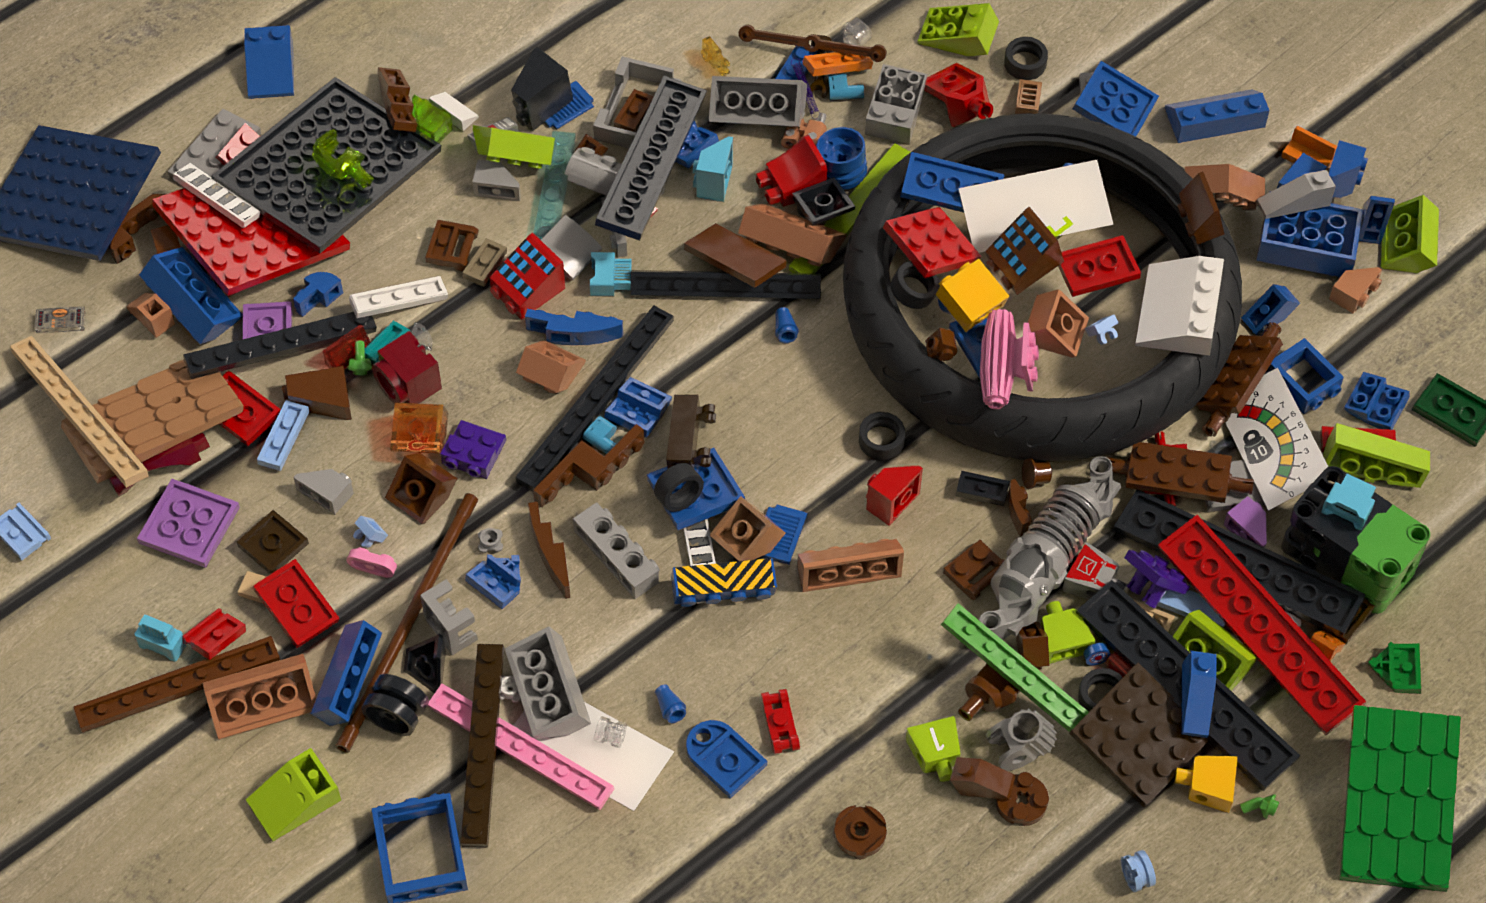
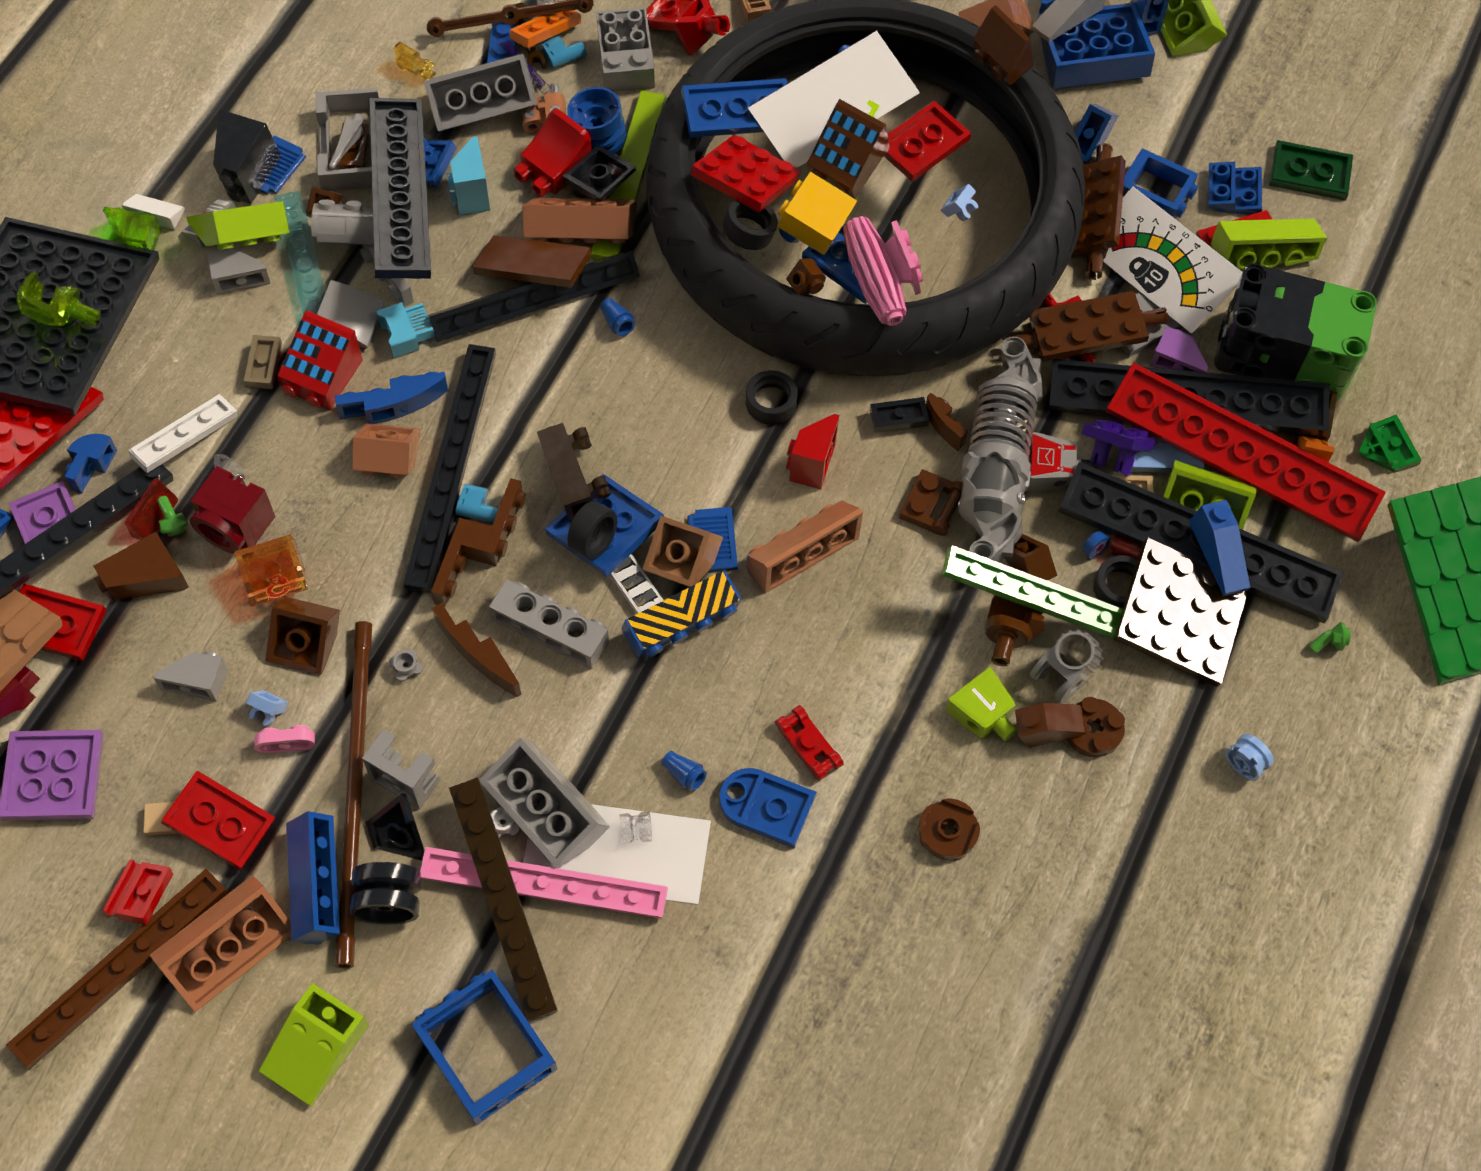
camera: 25 degrees left, 5 degrees up
medium azure piece [135,614,186,662] -> none
dark brown plate [237,510,309,574] -> none
light blue plate [257,400,309,471] -> none
teal tile [365,320,411,364] -> none
reddish brown slope [377,67,417,132] -> none
reddish brown plate [425,220,479,272] -> none
dark purple plate [440,420,506,479] -> none
blue slope [465,554,521,609] -> none
blue slope [604,377,672,438] -> none
reddish brown piece [1022,458,1052,489] -> none
nougat slope [1027,289,1089,358] -> none
lime torso [1041,601,1095,664] -> none
white slope [1135,256,1224,356] -> none
yellow torso [1174,756,1237,813] -> none
medium azure piece [1321,474,1376,530] -> none
nougat slope [1329,267,1382,314] -> none
none -> light grey piece [329,113,365,169]

